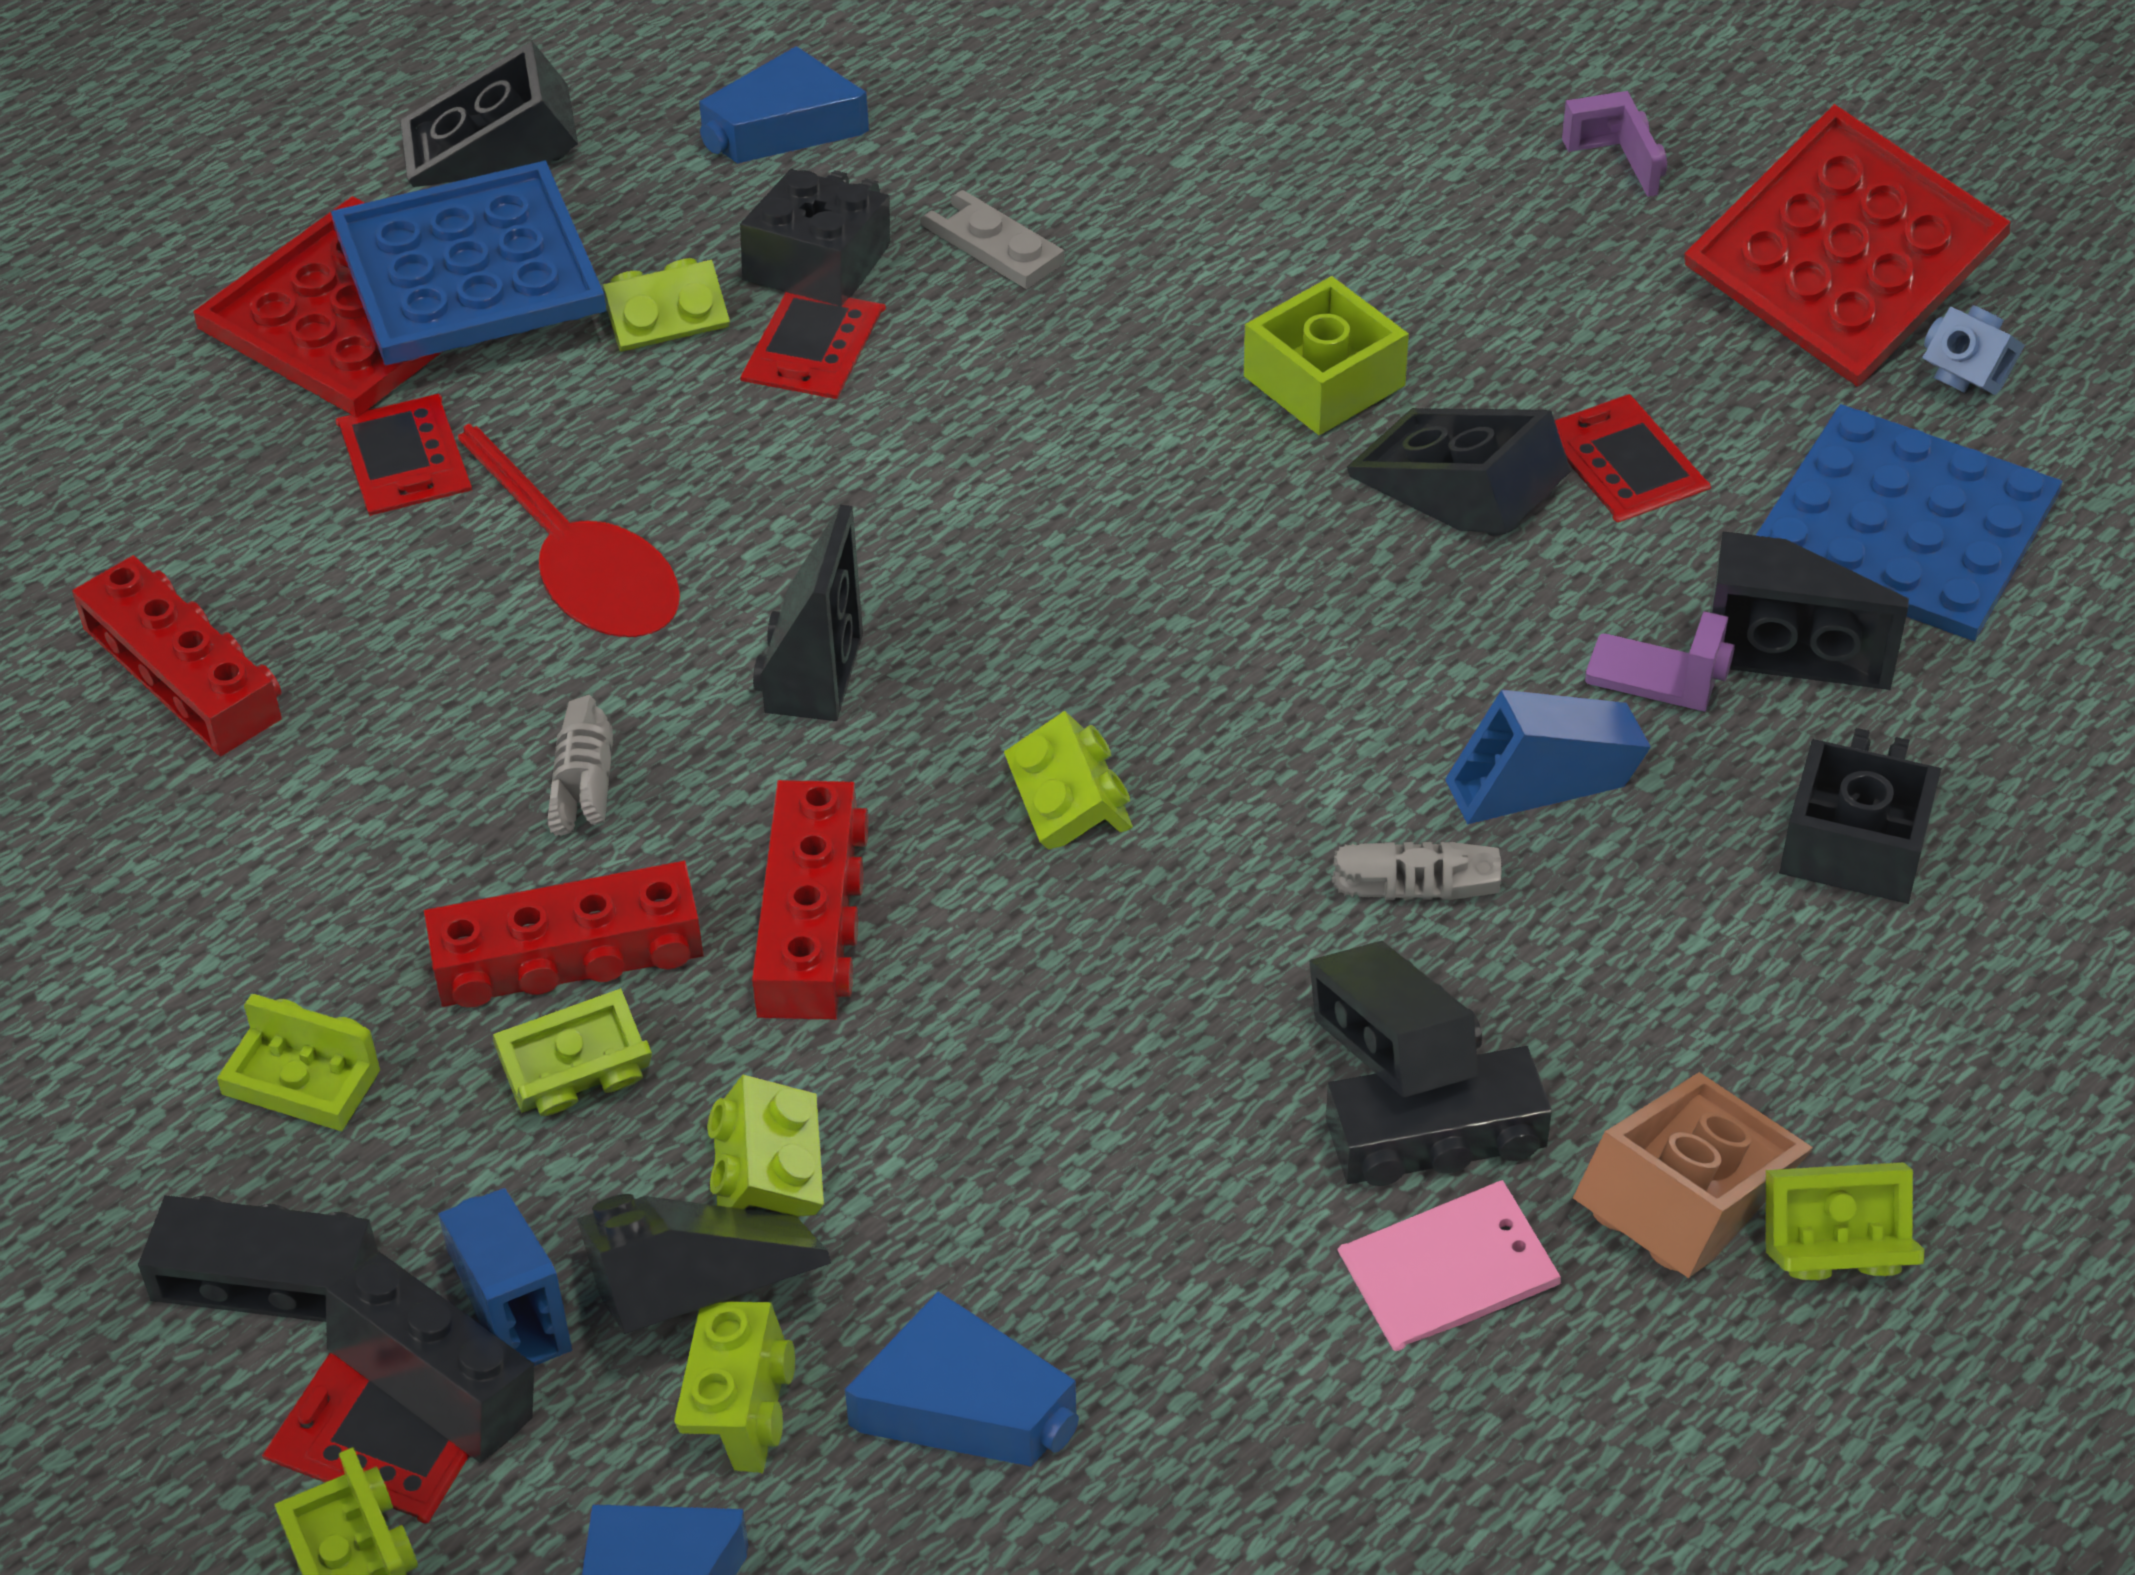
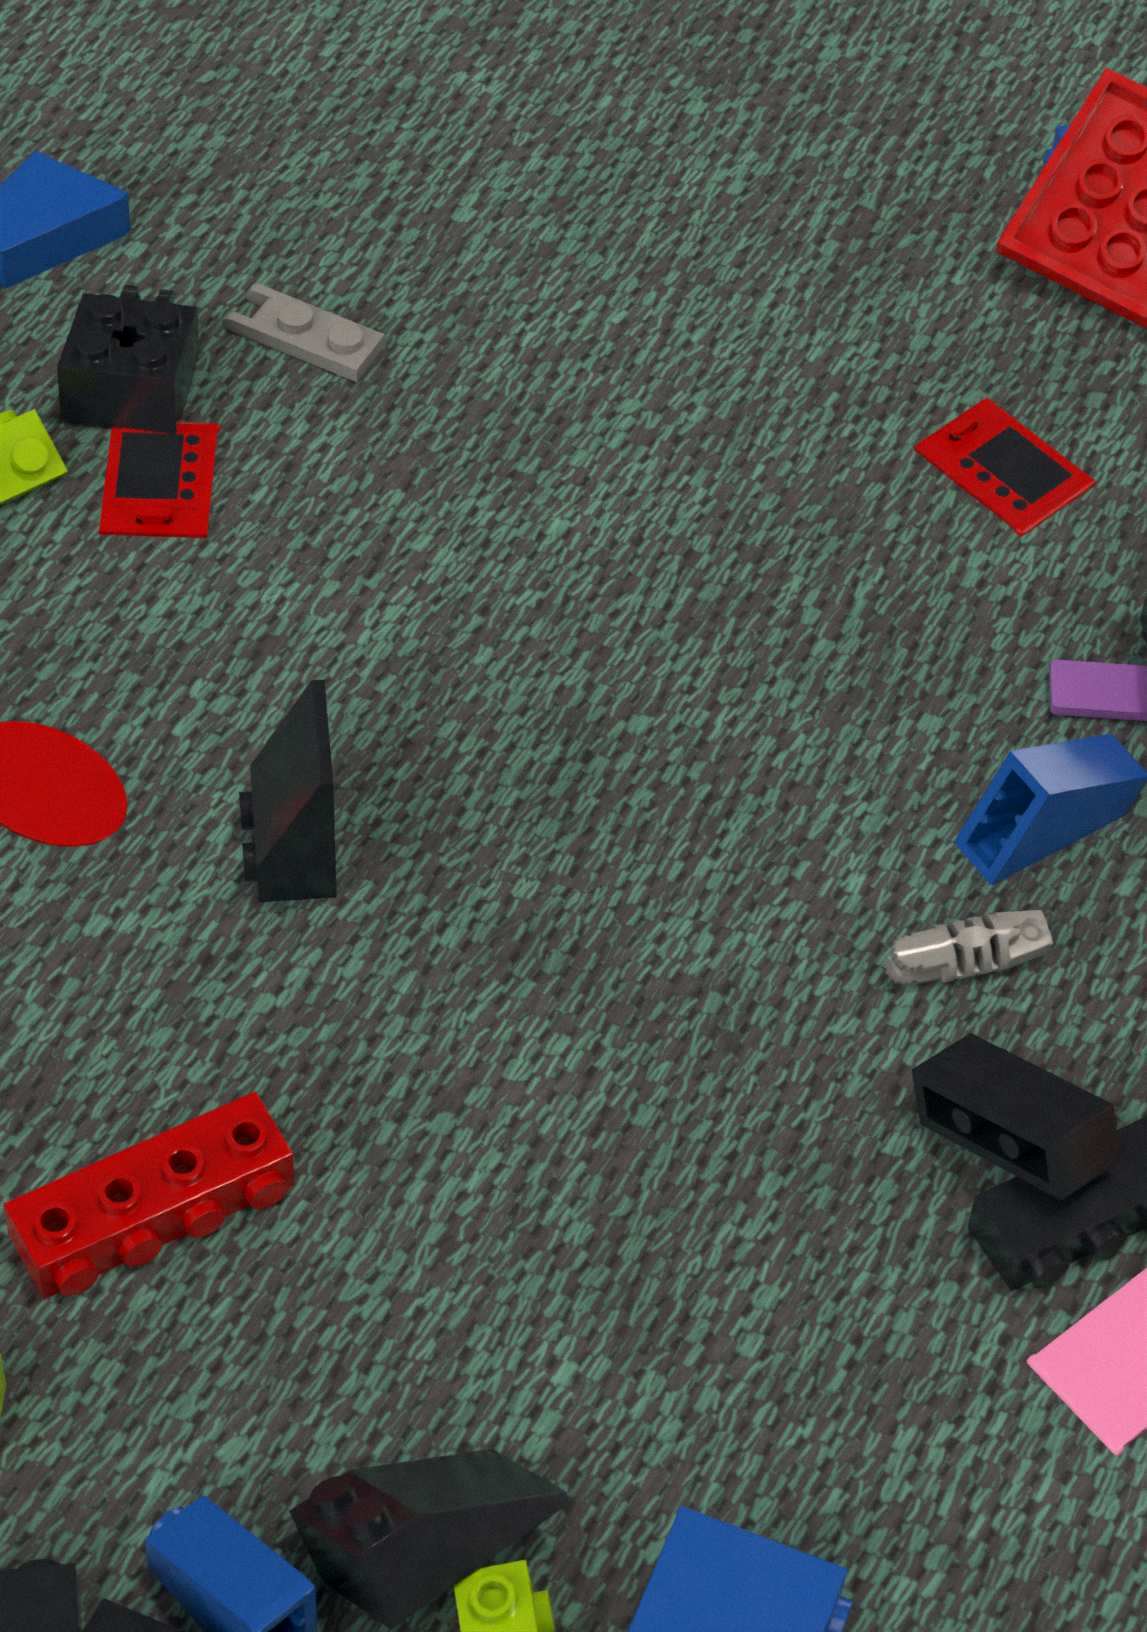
camera: 20 degrees left, 5 degrees up
lime bracket [493,988,652,1116] -> none
light grey hinge [547,695,613,836] -> none
lime bracket [707,1075,824,1217] -> none
red brick [752,780,869,1020] -> none
lime bracket [1004,711,1133,850] -> none
lime brick [1244,276,1409,436] -> none
black slope [1347,408,1571,536] -> none
medium lavender bracket [1562,91,1667,197] -> none

